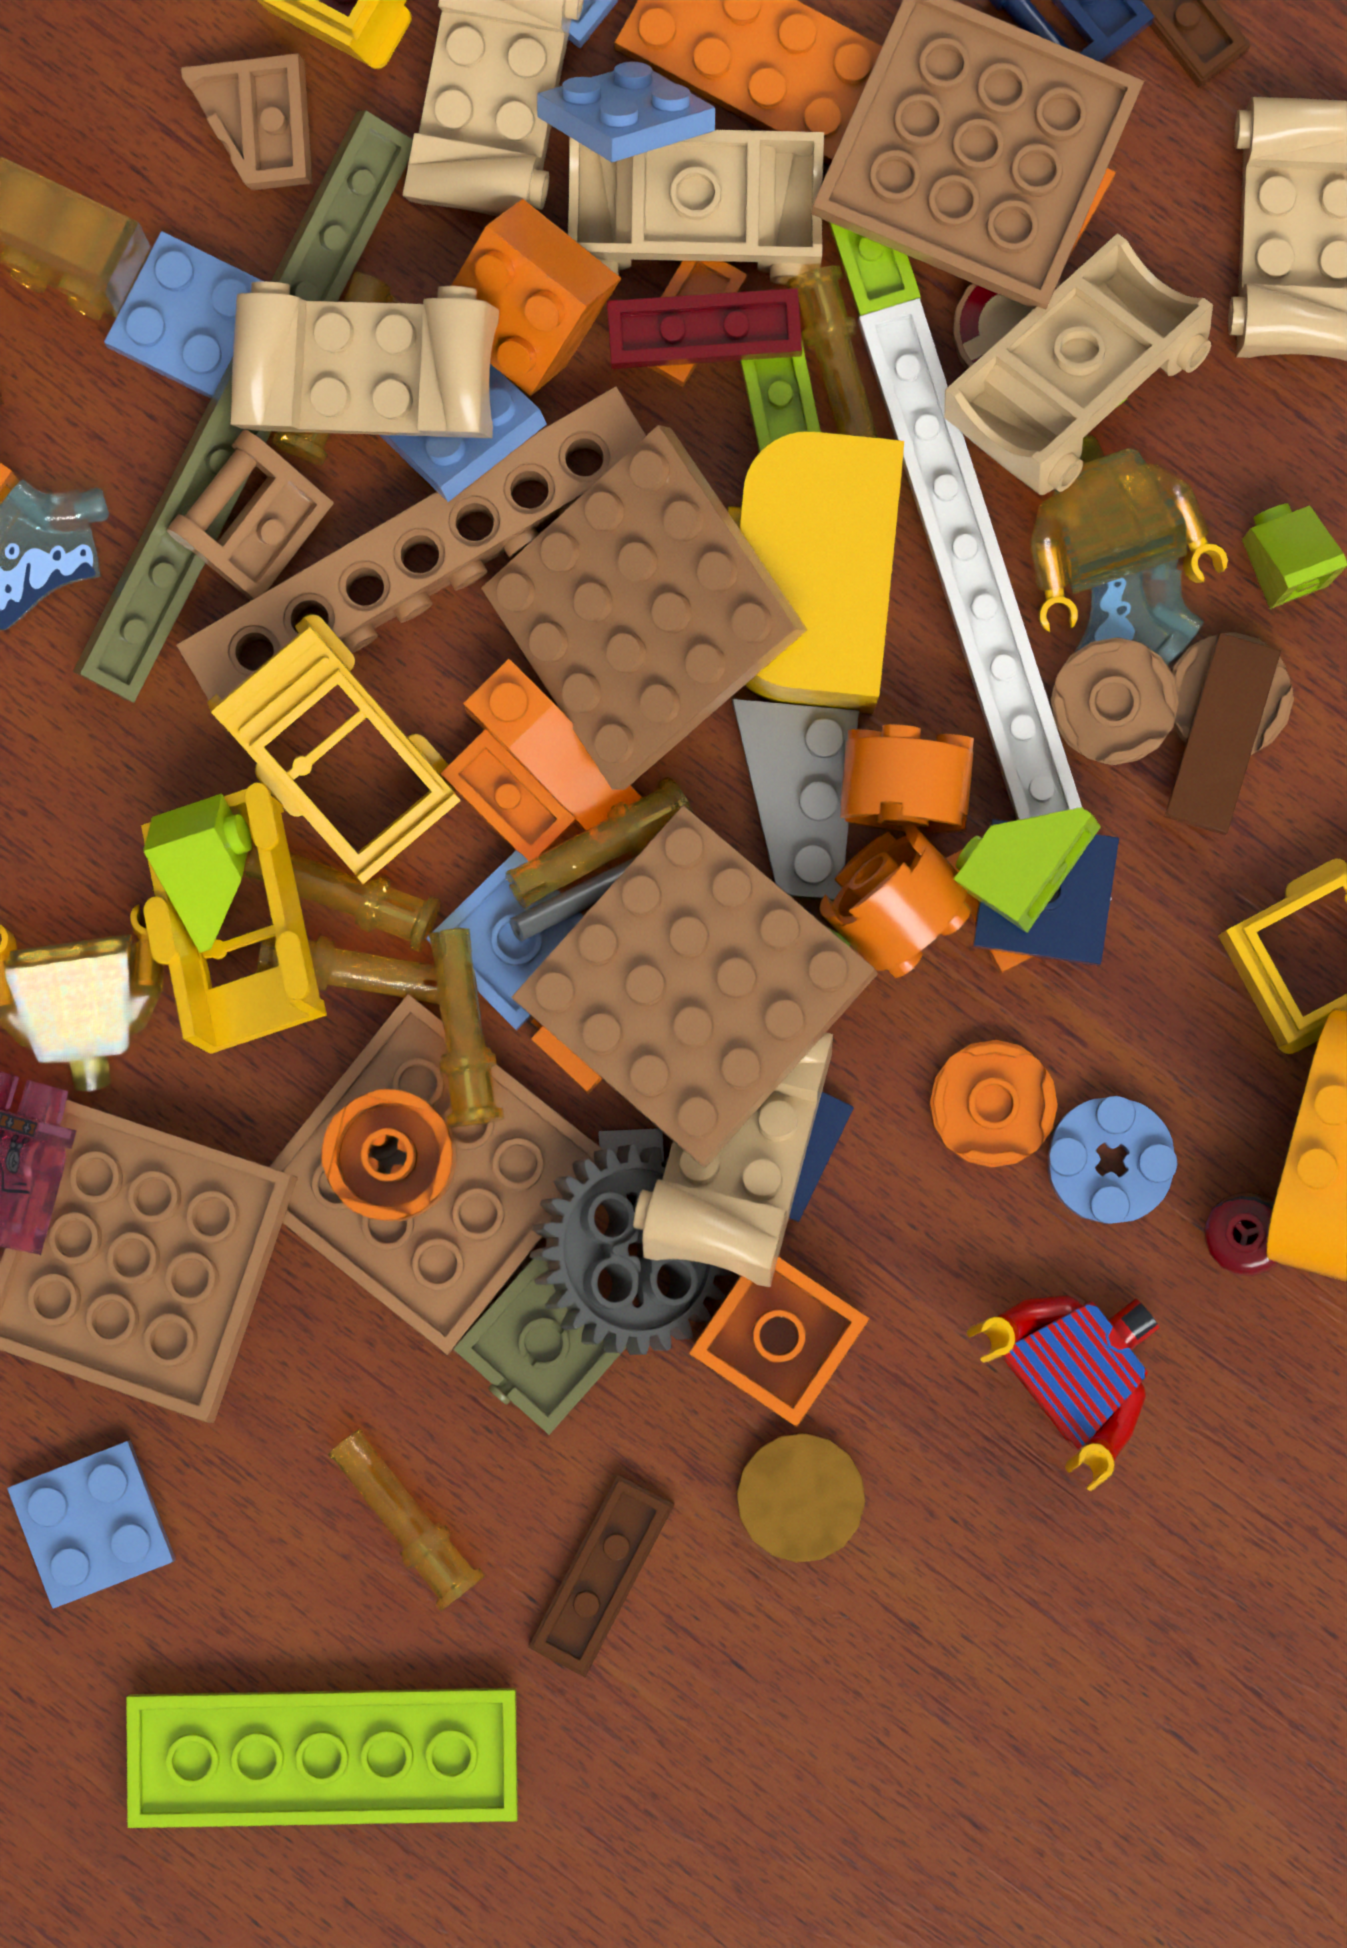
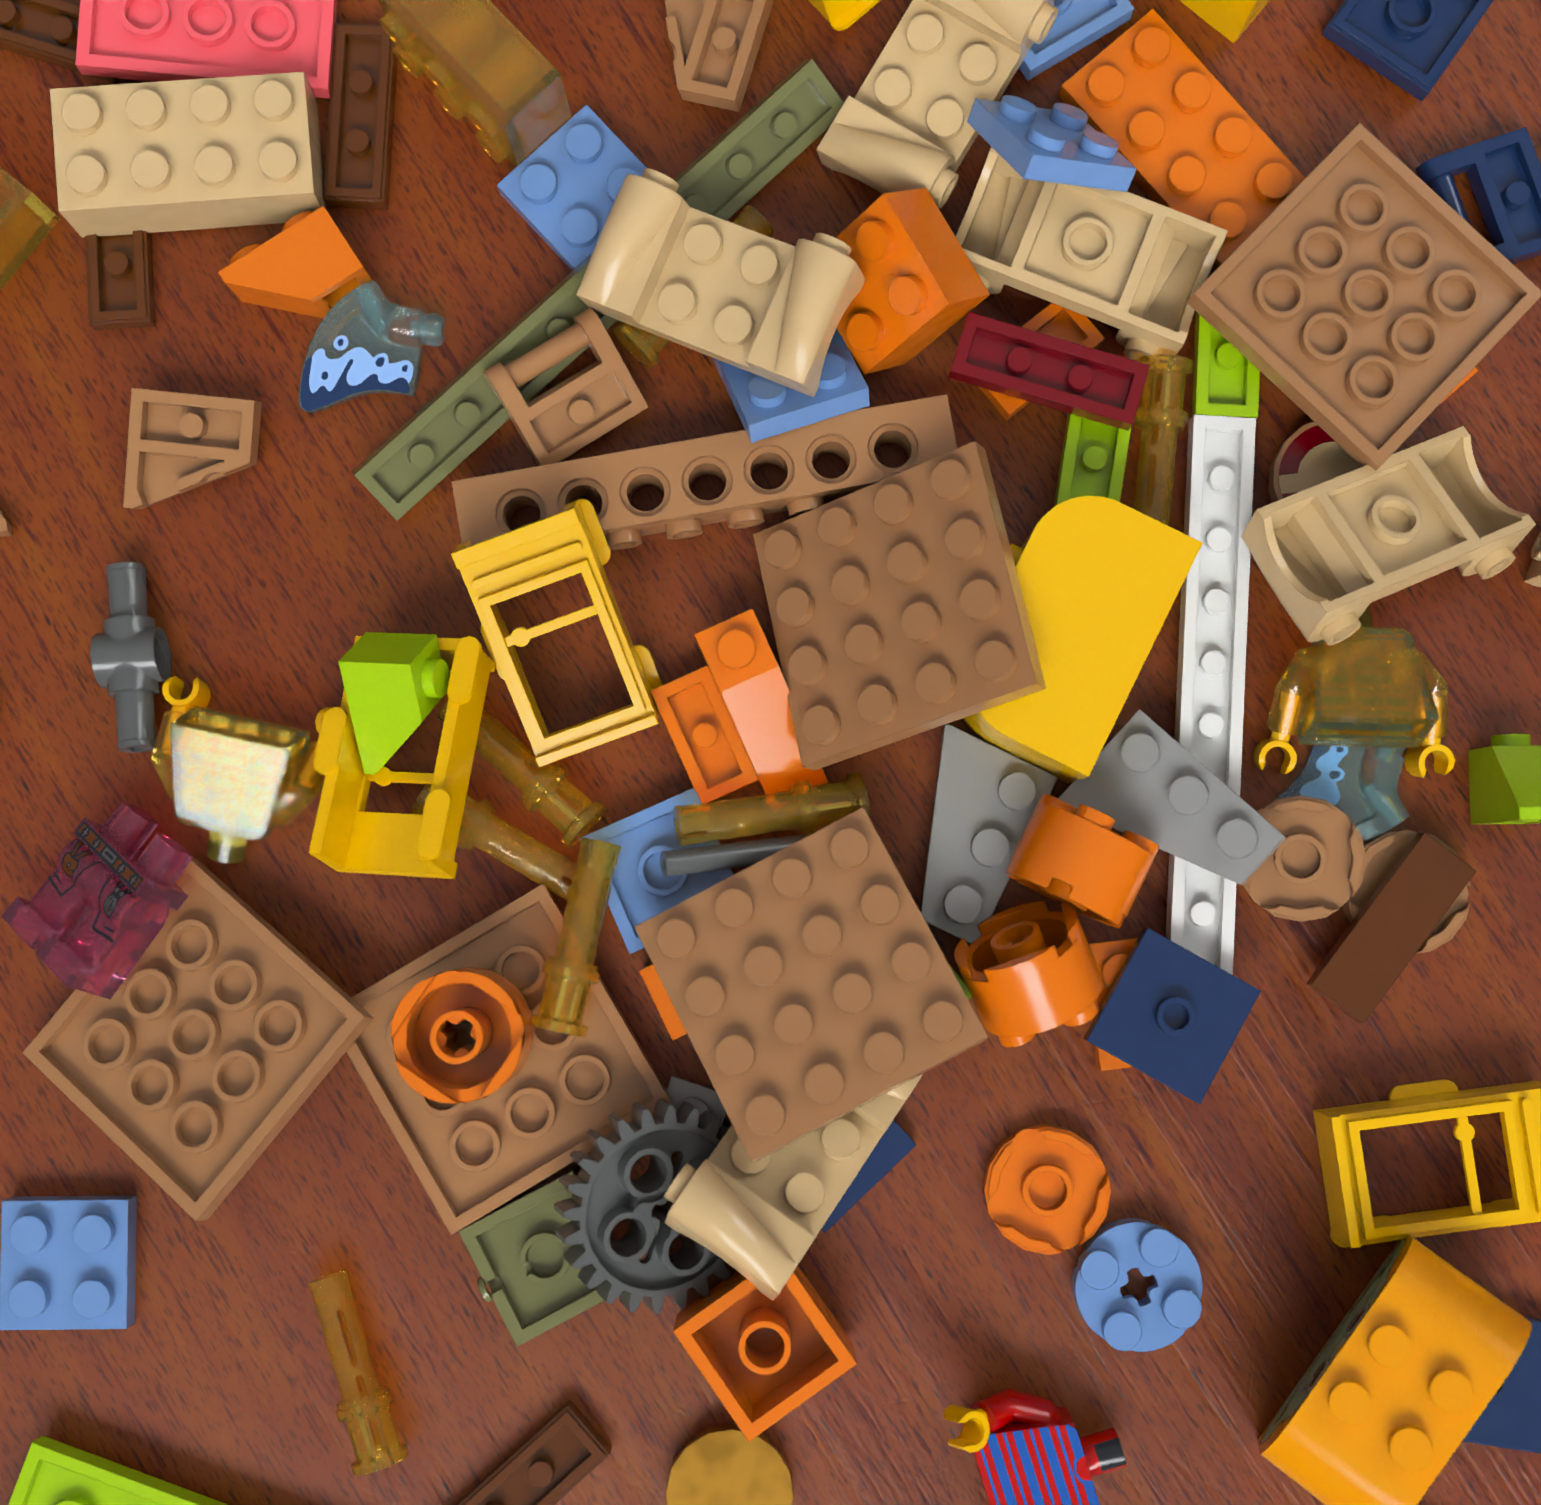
camera: 25 degrees right, 0 degrees up
lime slope [954,807,1101,933] -> none
dark red head [1204,1192,1279,1277] -> none
none -> light grey wing [1058,709,1287,885]

